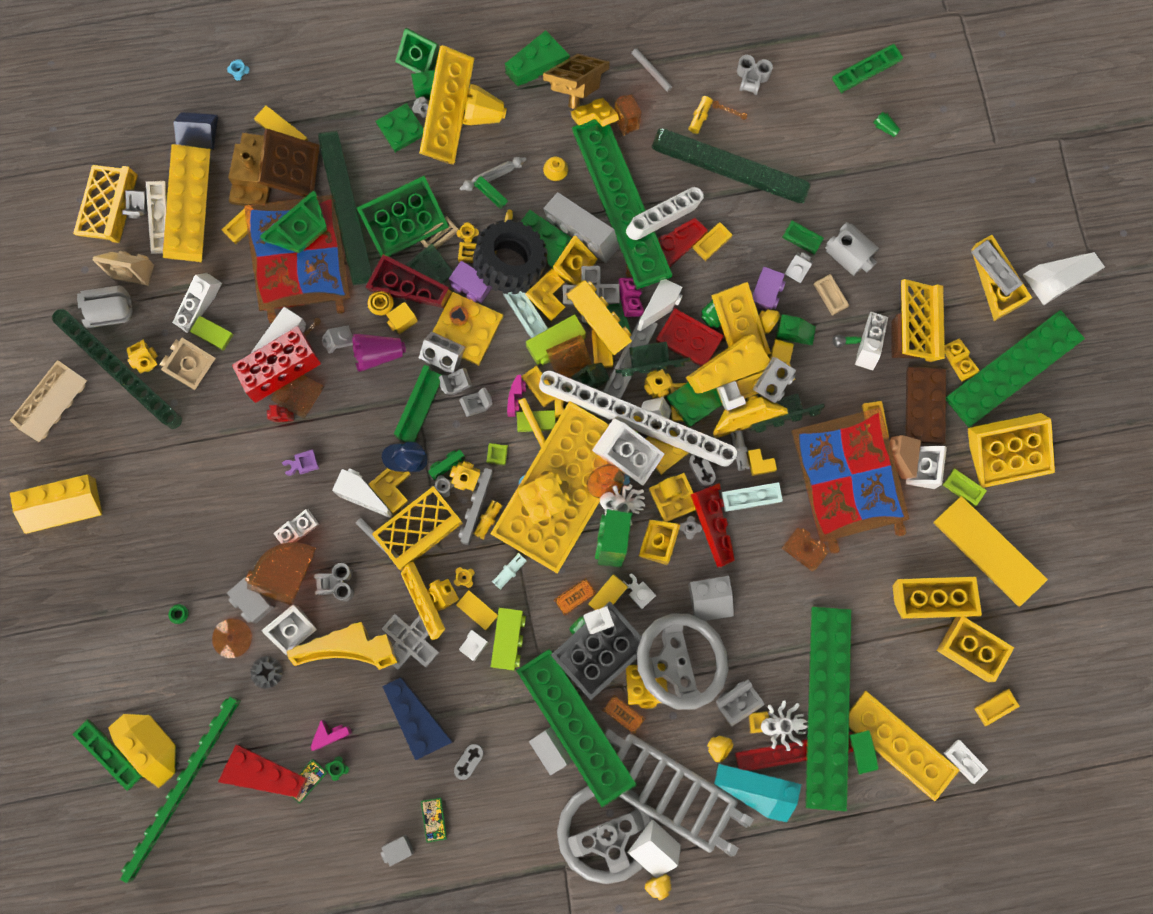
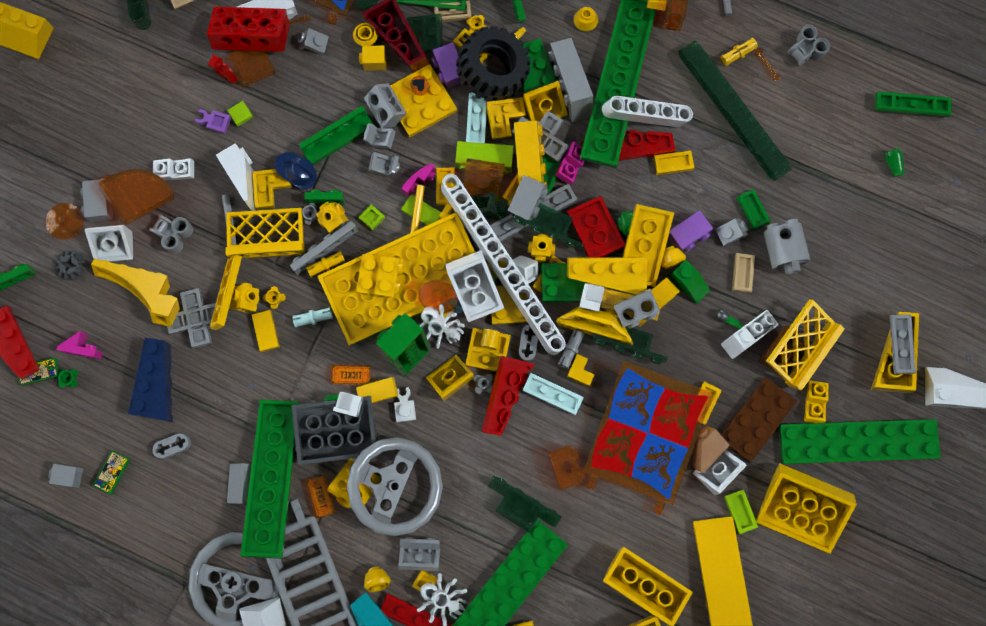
camera: 40 degrees right, 0 degrees up
green plate [168,604,189,624] -> none
magenta cone [352,334,406,372] -> none
white panel [459,630,488,662] -> none
lime brick [491,608,526,671] -> none
white slope [637,279,683,331] -> none
light grey slope [688,576,734,621] -> none
none -> lime tile [227,101,254,127]
none -> clear green bracket [488,476,562,532]
none -> light grey brick [507,175,548,220]

